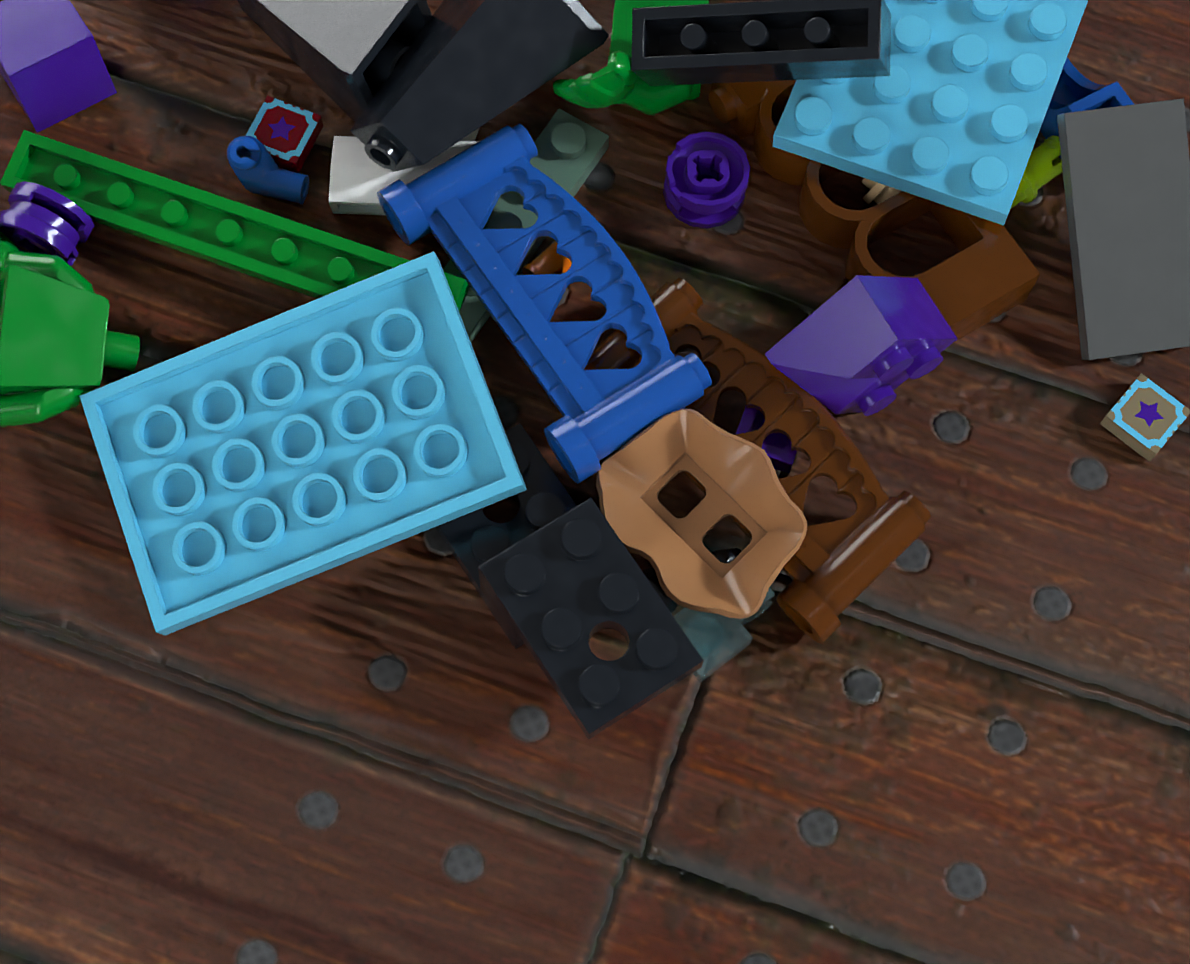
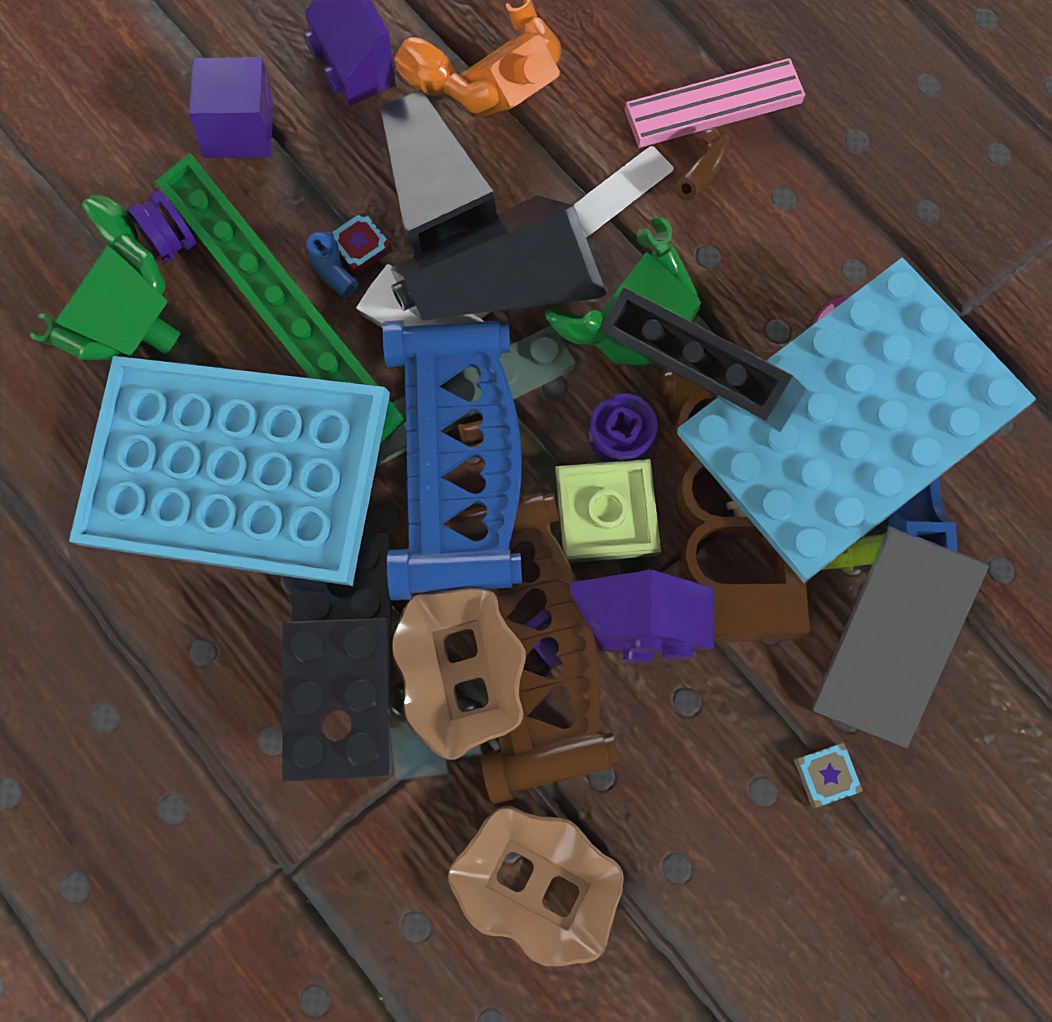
camera: 30 degrees right, 5 degrees up
none -> medium nougat piece [448,806,624,966]
none -> yellowish green plate [555,459,661,563]

